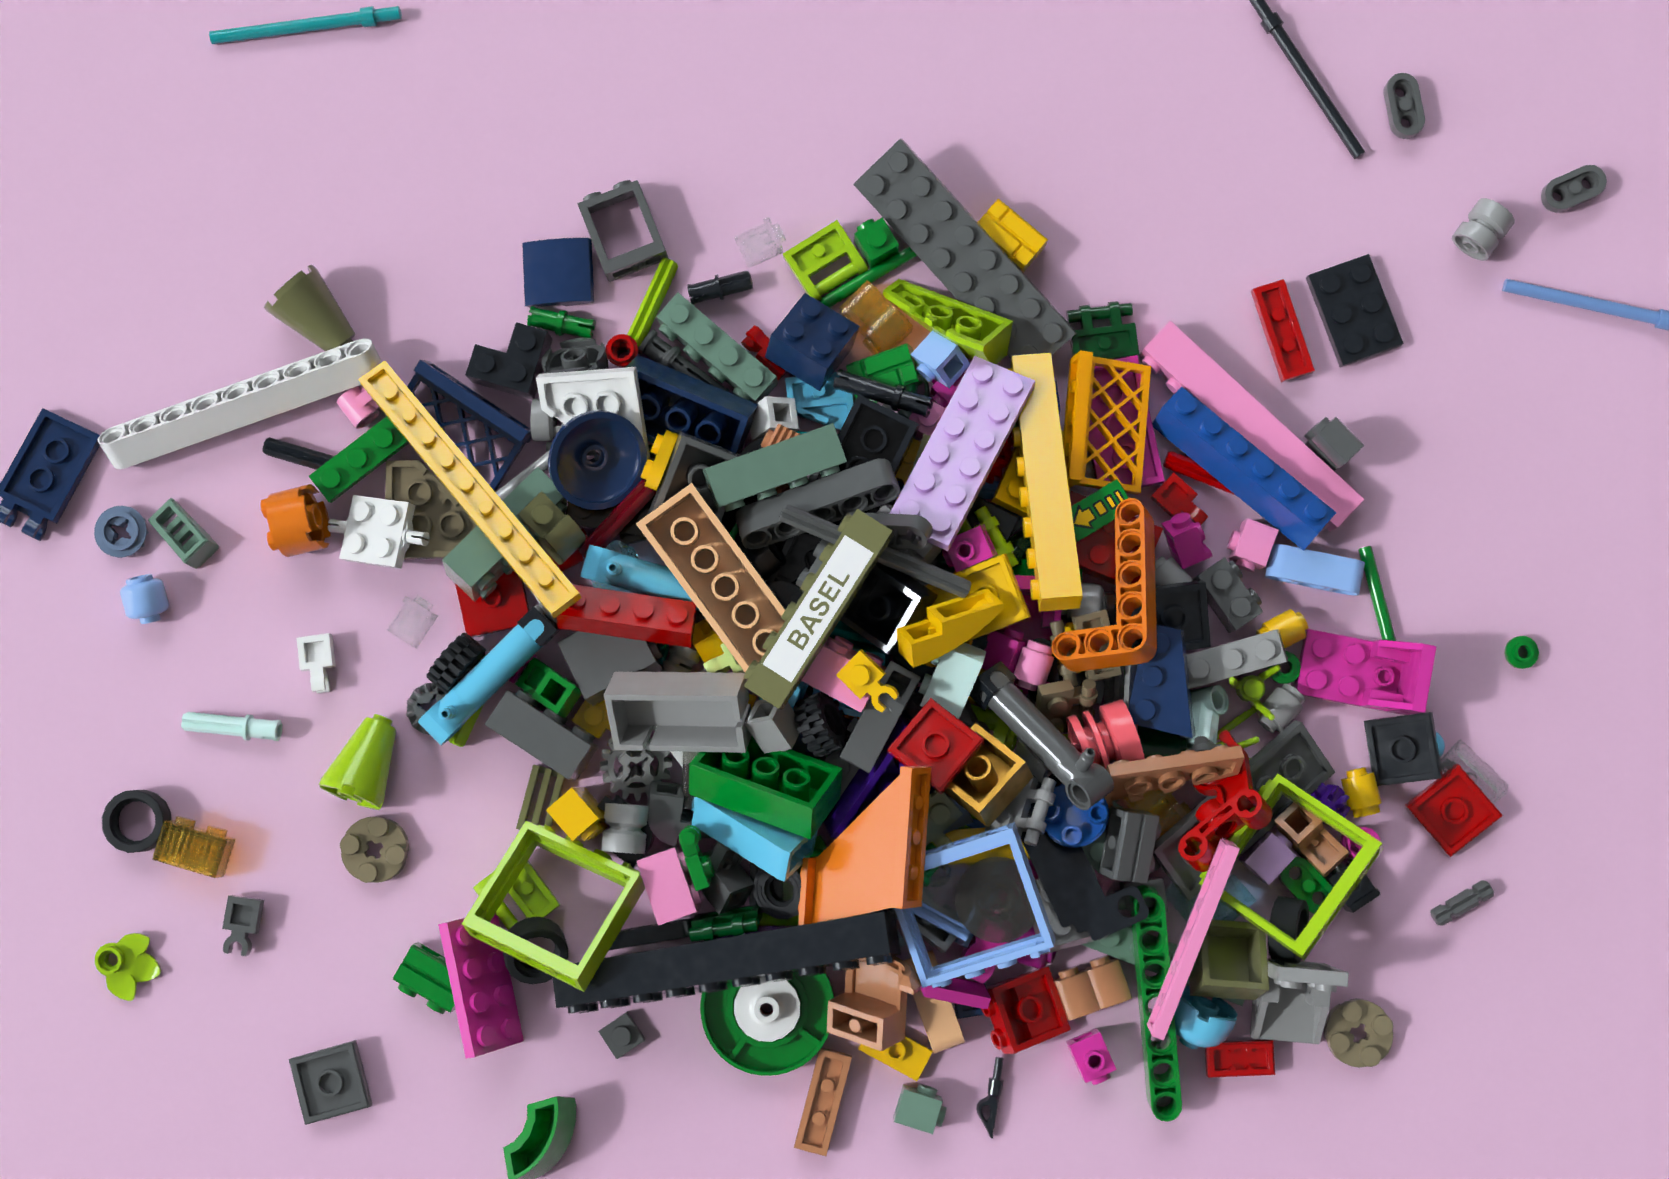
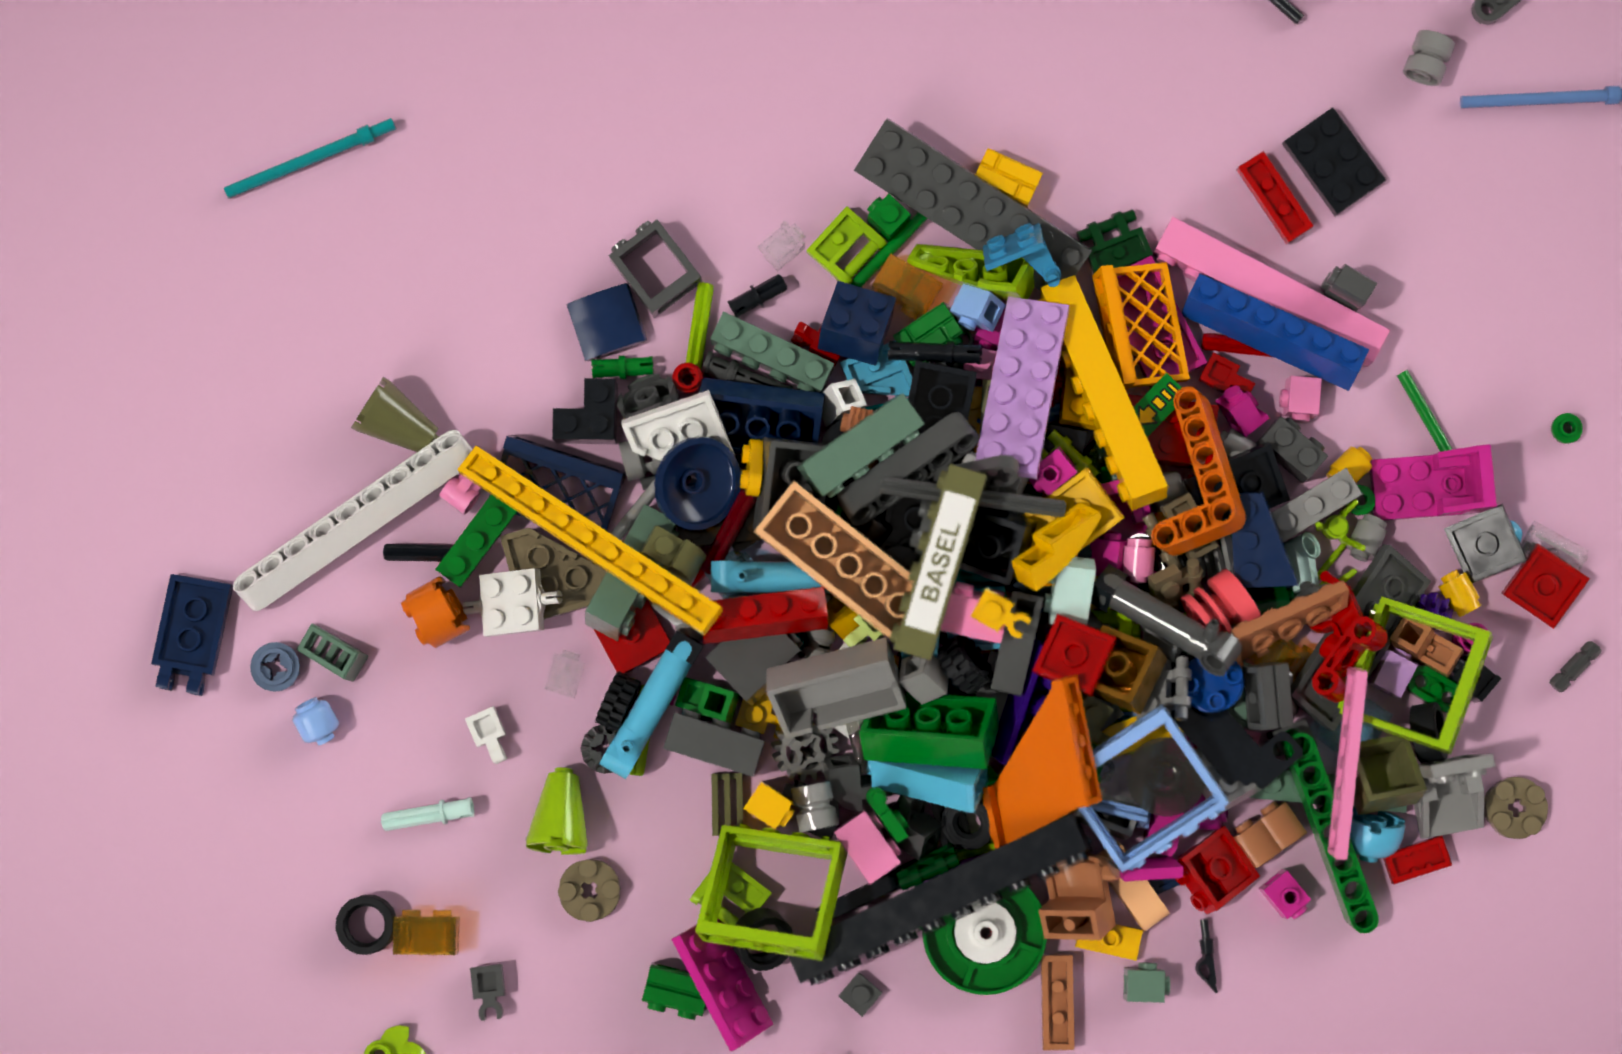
camera: 20 degrees left, 0 degrees up
light blue beam [1265,544,1365,596] -> none
none -> dark azure plate [983,223,1061,287]

